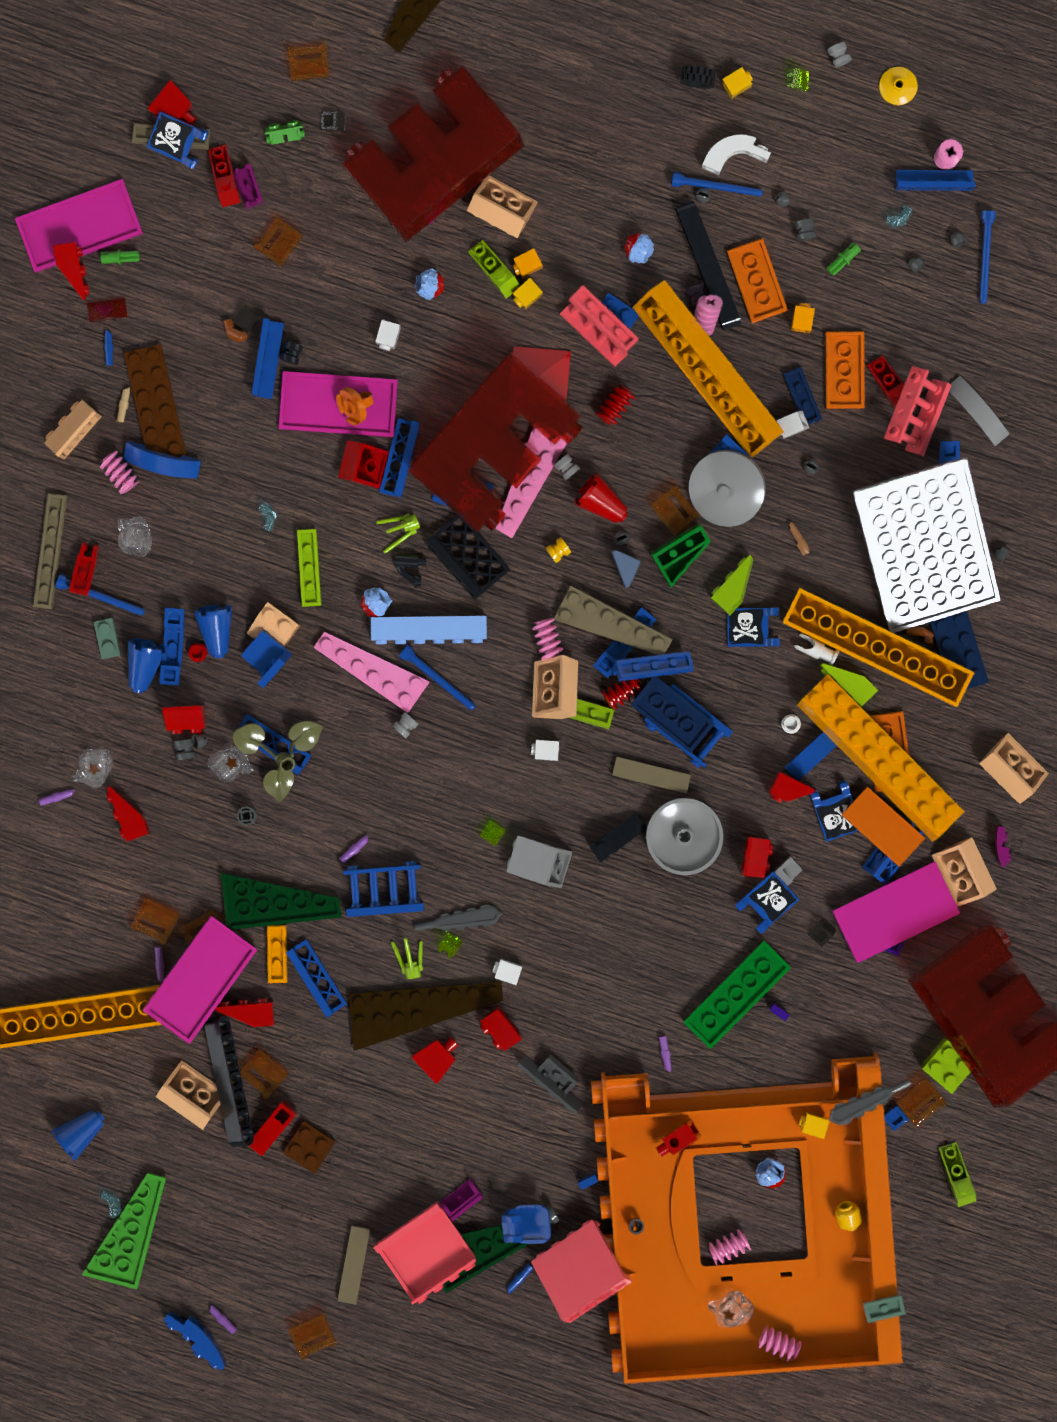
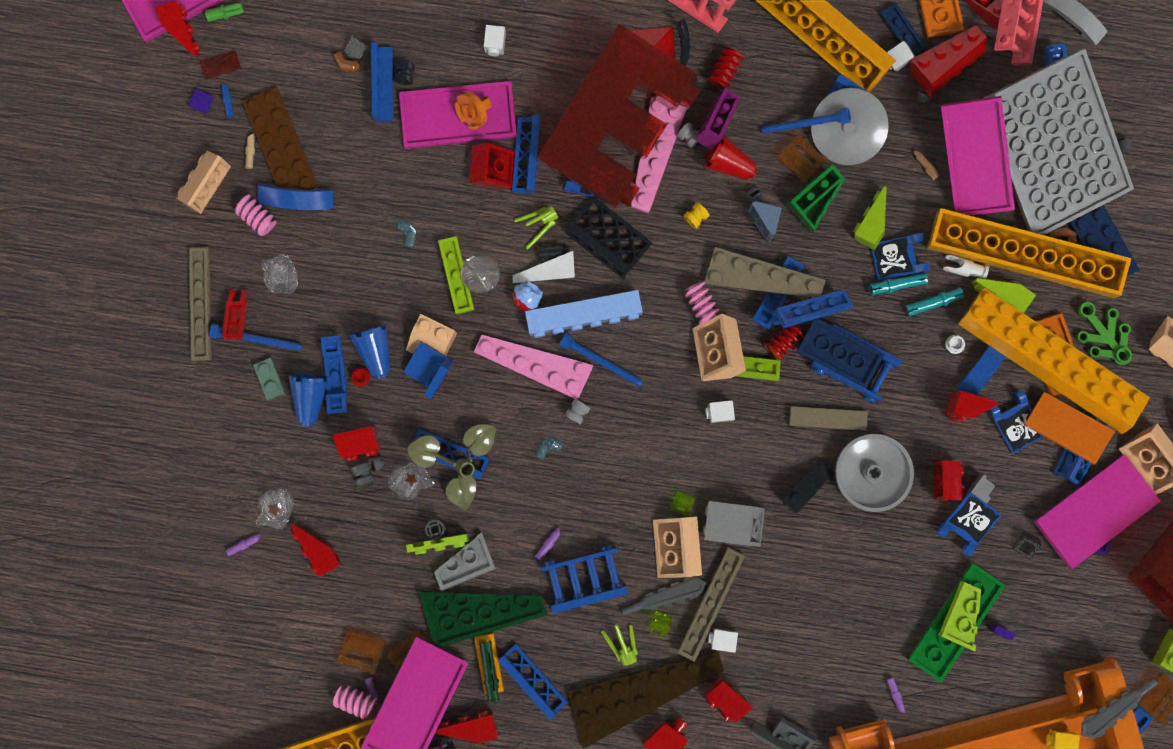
camera: 10 degrees left, 5 degrees down
none -> dark purple tile [188,89,214,114]
none -> bright pink piece [333,685,379,720]
none -> lime wing [406,534,469,555]
none -> light grey wing [434,532,496,591]
none -> clear piece [461,254,500,293]
none -> dark green pin [479,641,500,703]
none -> white sticker [513,251,575,283]
none -> clear light blue arm [535,438,562,460]
none -> light nougat slope [653,517,702,578]
none -> black piece [677,18,698,88]
none -> dark tan tile [677,547,745,662]
none -> magenta brick [695,88,741,150]
none -> blue piece [760,107,851,134]
none -> teal pin [869,272,928,296]
none -> teal pin [905,287,964,317]
none -> red wedge [910,25,987,98]
none -> lime wing [939,581,981,651]
none -> dark pink tile [941,96,1015,216]
none -> bright green plant [1076,302,1132,365]

